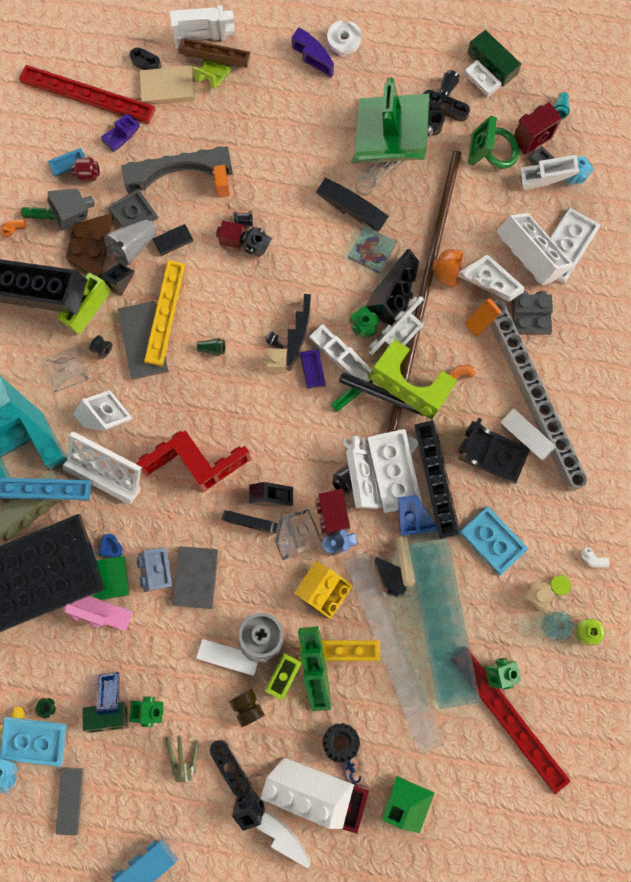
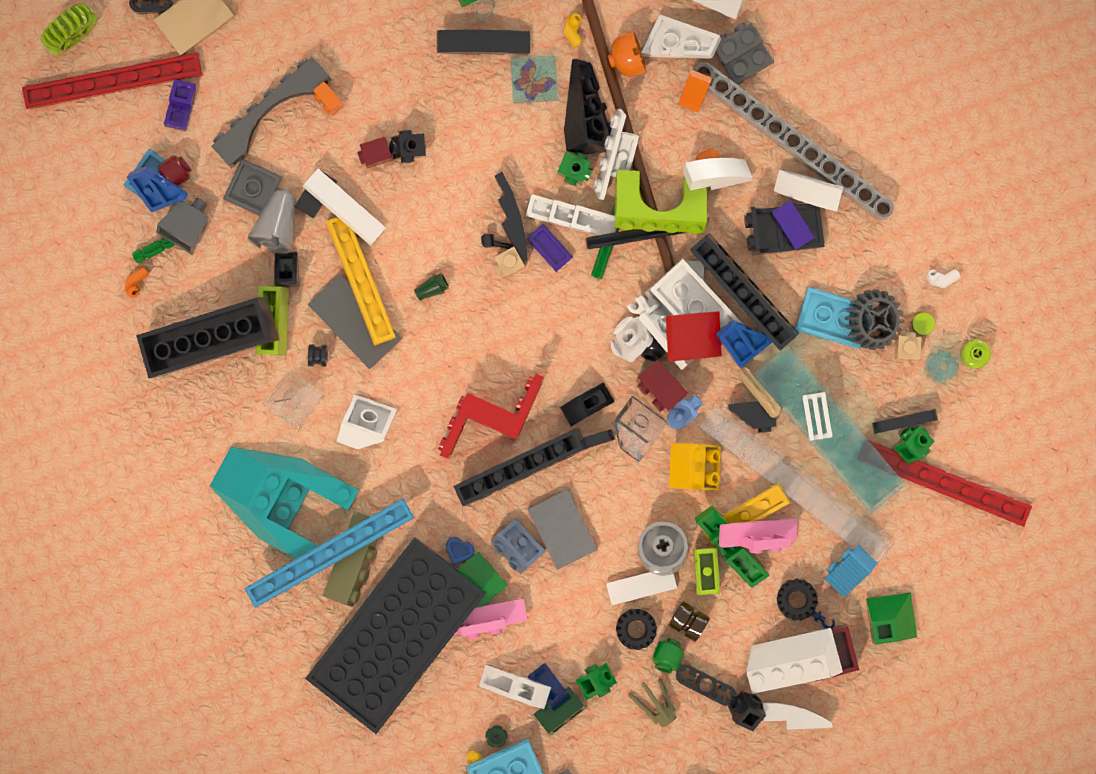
camera: 30 degrees left, 10 degrees up
white fence [63,432,142,505] -> none
reddish brown wing [66,214,114,278] -> none
black bush [233,211,253,227] -> none
none -> lime gear [40,3,97,55]
none -> blue wing [127,166,188,212]
none -> white tile [303,169,386,246]
none -> black brick [453,428,589,506]
none -> white slope [479,665,551,709]
none -> yellow arm [563,13,583,48]
none -> white plate [611,316,653,362]
none -> black tyre [616,609,657,650]
none -> green head [652,638,685,674]
none -> red tile [666,311,722,361]
none -> white slope [683,158,753,191]
none -> bright pink bracket [719,518,798,553]
none -> dark purple tile [771,200,815,250]
none -> white tile [803,392,832,441]
none -> dark azure brick [824,545,878,597]
none -> dark grey gear [844,289,905,350]
none -> black beam [872,409,938,434]

